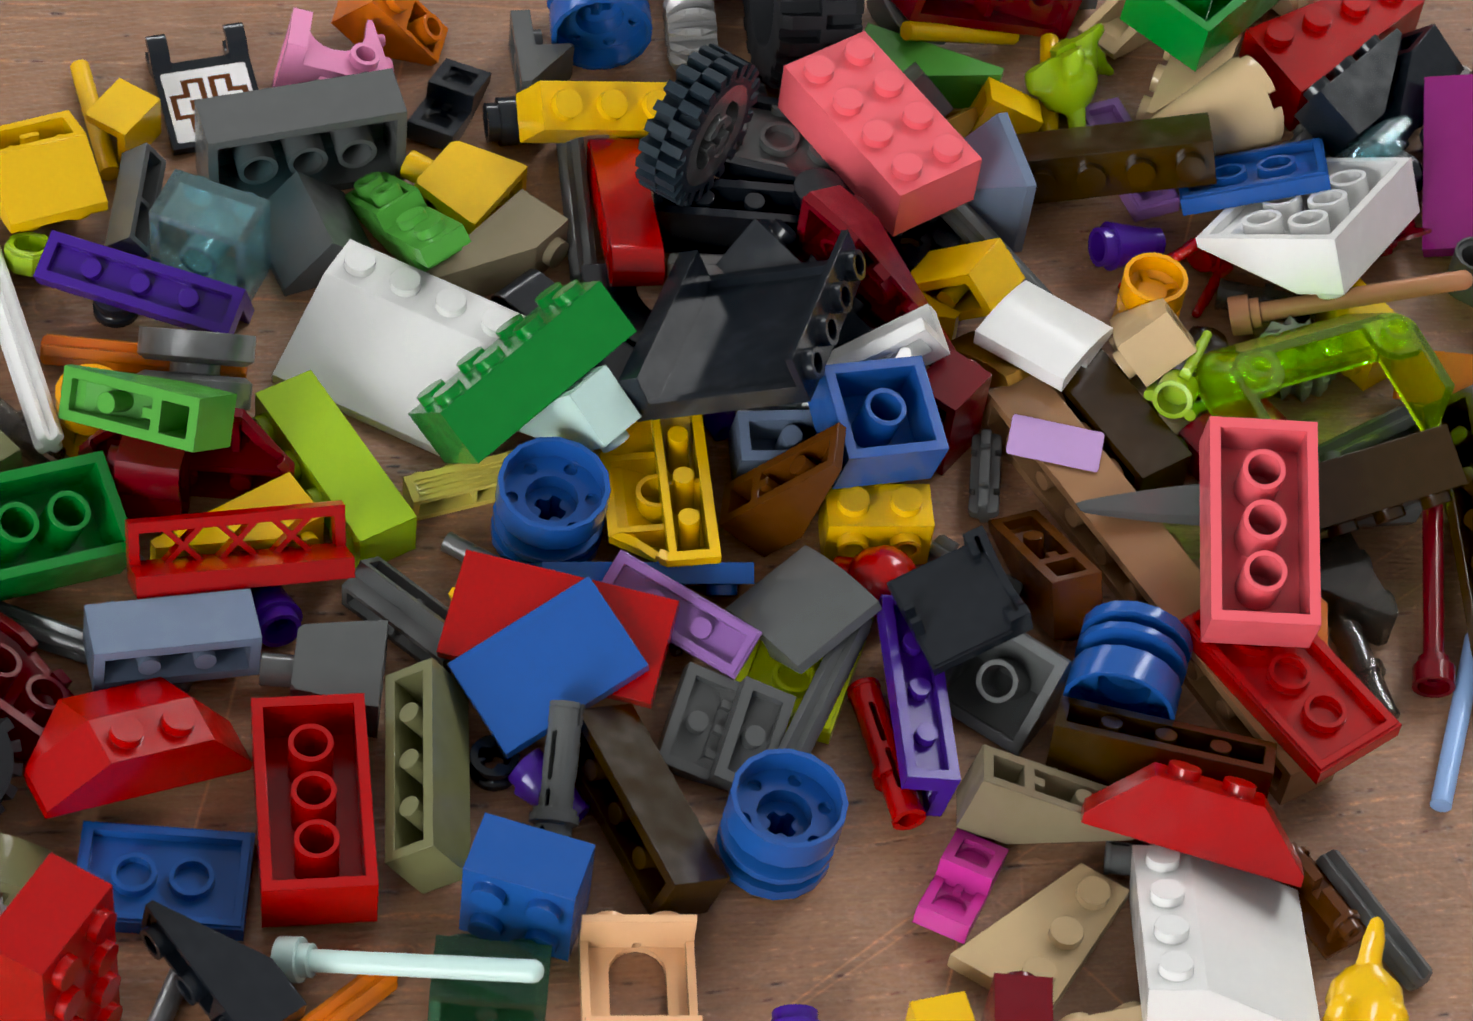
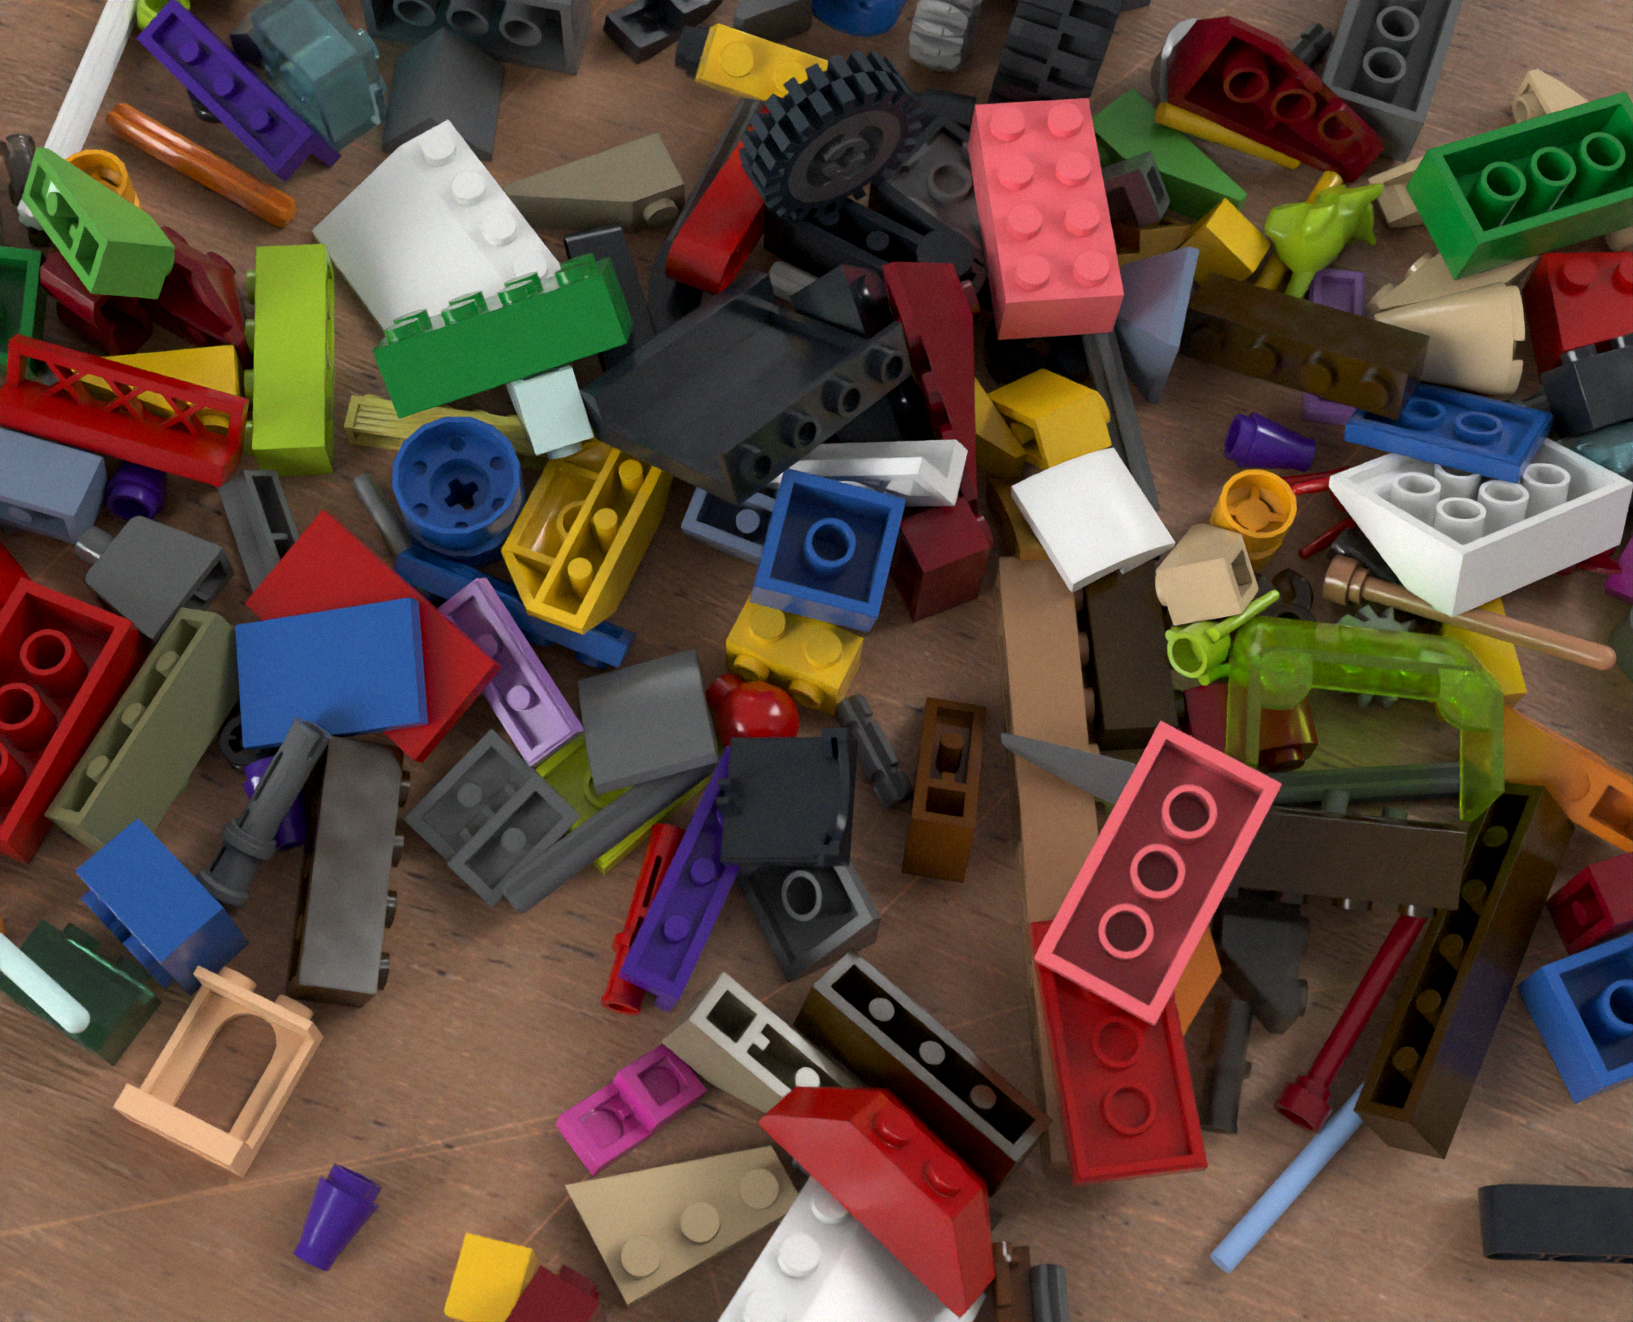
camera: 30 degrees right, 15 degrees up
flat silver wheel [136,326,256,410] -> none
bright green slope [345,171,472,272] -> none
yellow torso [400,141,528,235] -> none
blue wheel [714,748,849,900] -> none
reddish brown slope [719,422,846,557] -> none
dark grey axle [968,429,1003,523] -> none
lavender sticker [1006,414,1105,472] -> none
blue wheel [1063,600,1194,720] -> none

